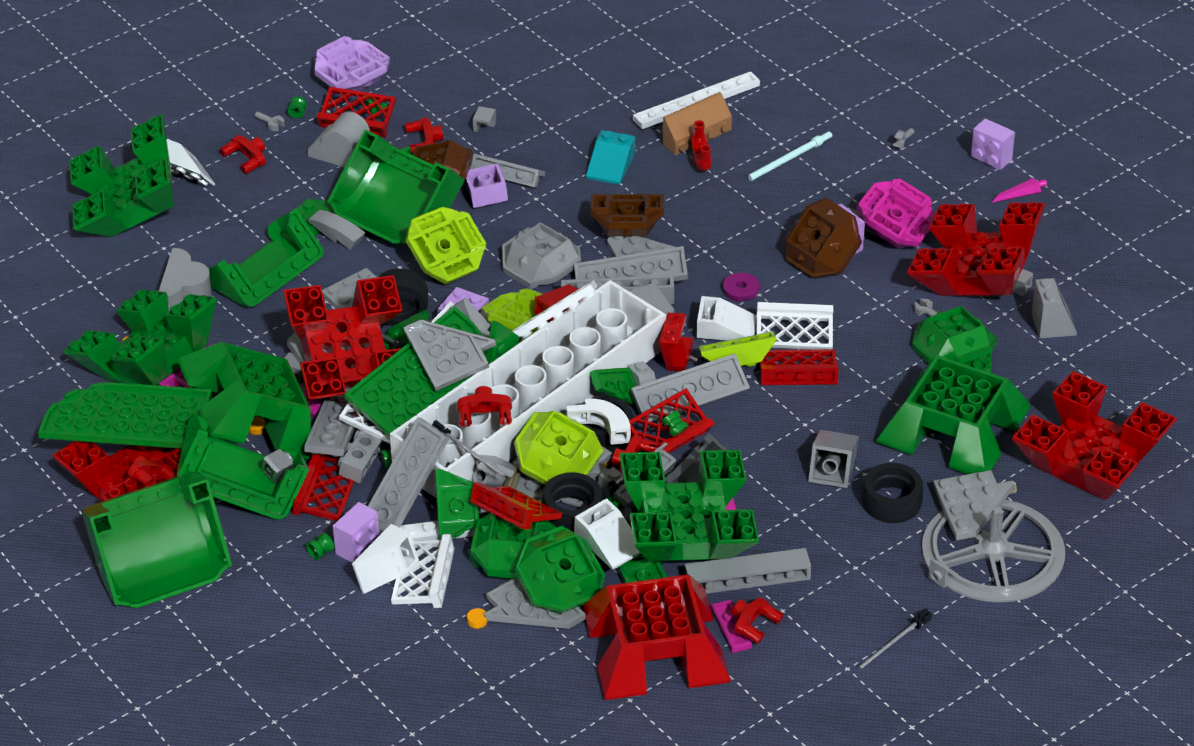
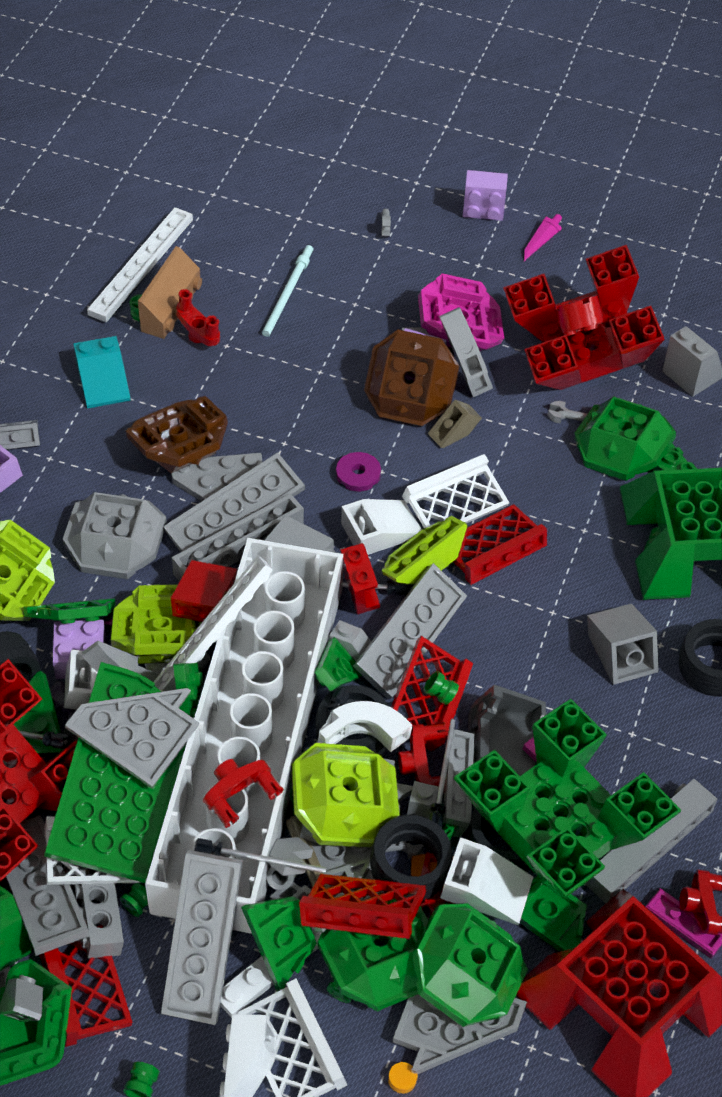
camera: 35 degrees left, 10 degrees up
lavender brick [333,502,380,563] -> none
none -> green wing [23,598,116,624]
none -> dark tan slope [428,400,482,448]
none -> light grey slope [439,307,493,397]
none -> red brick [555,295,604,336]

